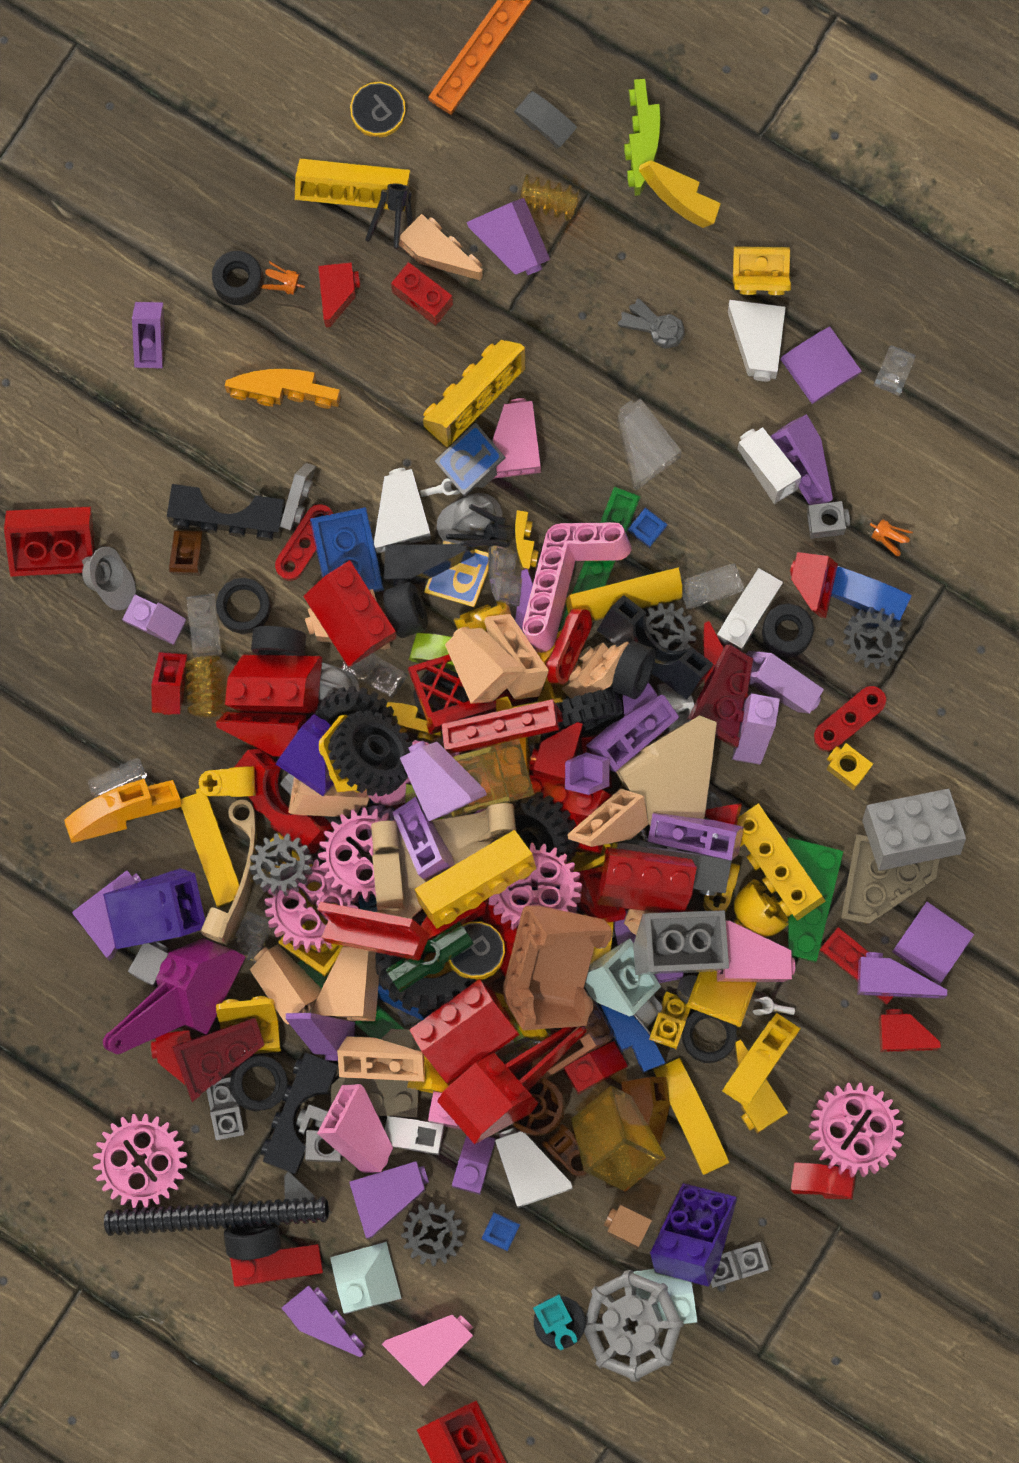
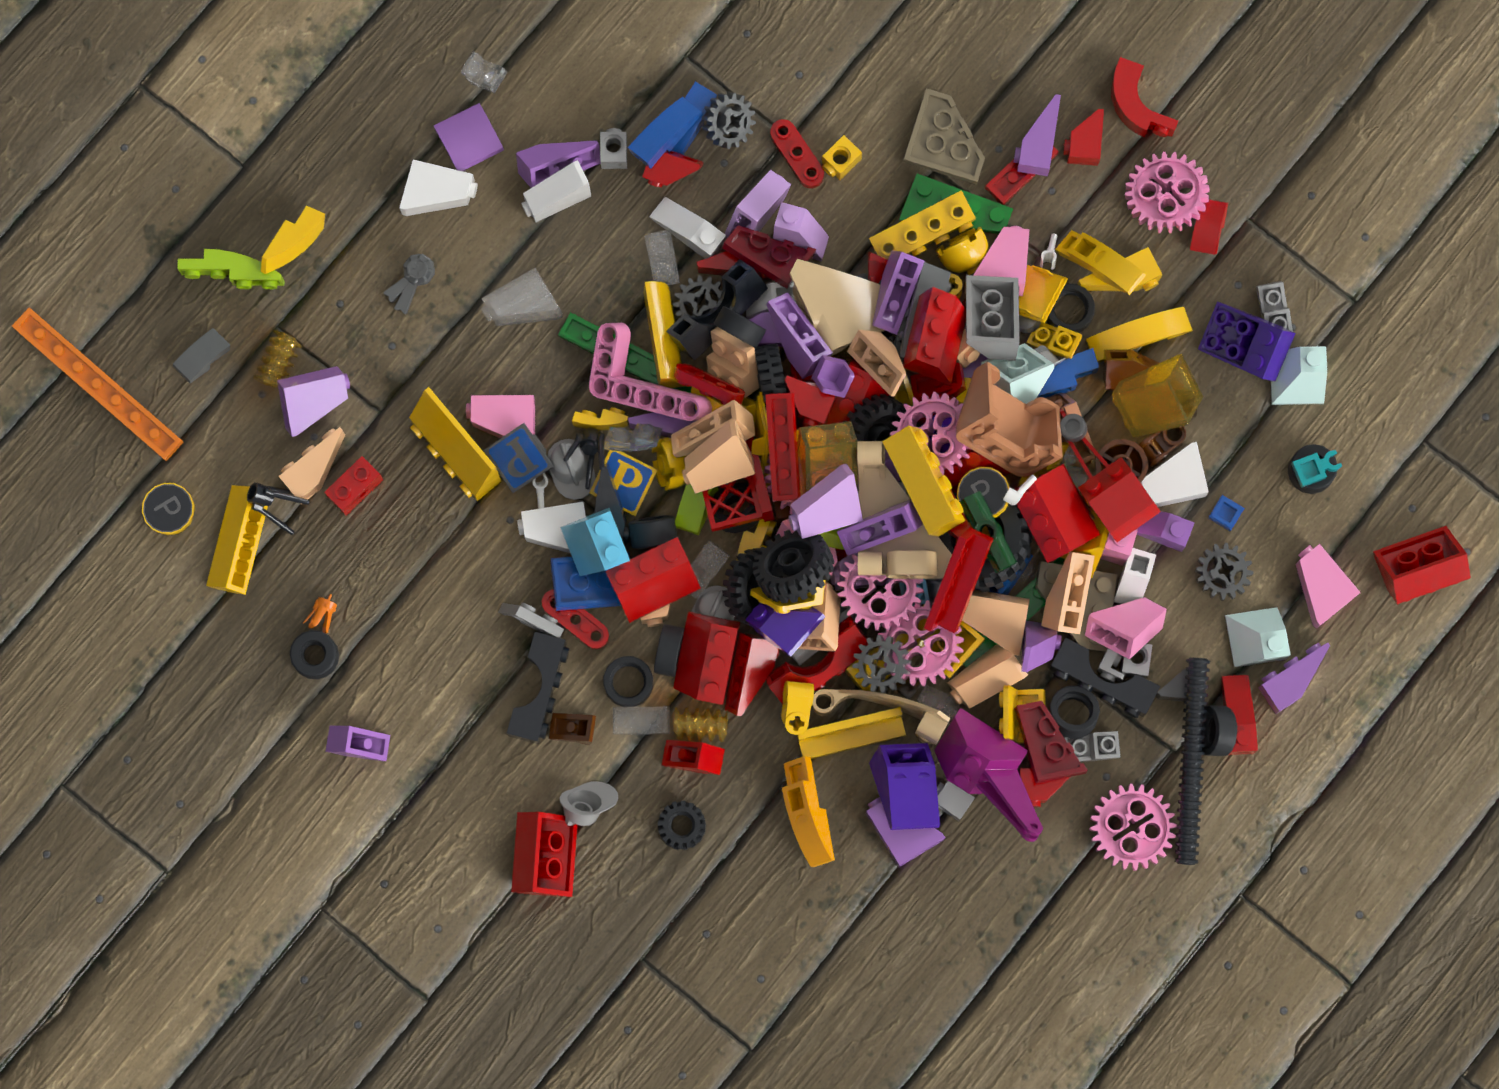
camera: 85 degrees left, 0 degrees up
clear slope [88,758,148,798] -> none
lavender slope [122,595,186,645] -> none
light orange slope [225,369,341,409] -> none
red slope [318,262,360,327] -> none
medium lavender slope [349,1161,429,1239] -> none
red slope [564,1041,628,1095] -> none
light grey plate [584,1270,684,1382] -> none
medium nougat brick [604,1205,652,1249] -> none
blue tile [628,508,667,548] -> none
yellow bracket [733,247,791,295] -> none
black tyre [762,603,814,658] -> none
light grey brick [862,789,966,871] -> none
orange piece [870,519,913,556] -> none
medium lavender slope [892,902,974,985] -> none
none -> medium azure slope [560,508,630,576]
none -> blue slope [628,97,703,169]
none -> black tyre [658,801,706,850]
none -> white hand [1003,474,1037,505]
none -> flat silver tile [1060,414,1087,442]
none -> red arch [1111,57,1178,137]

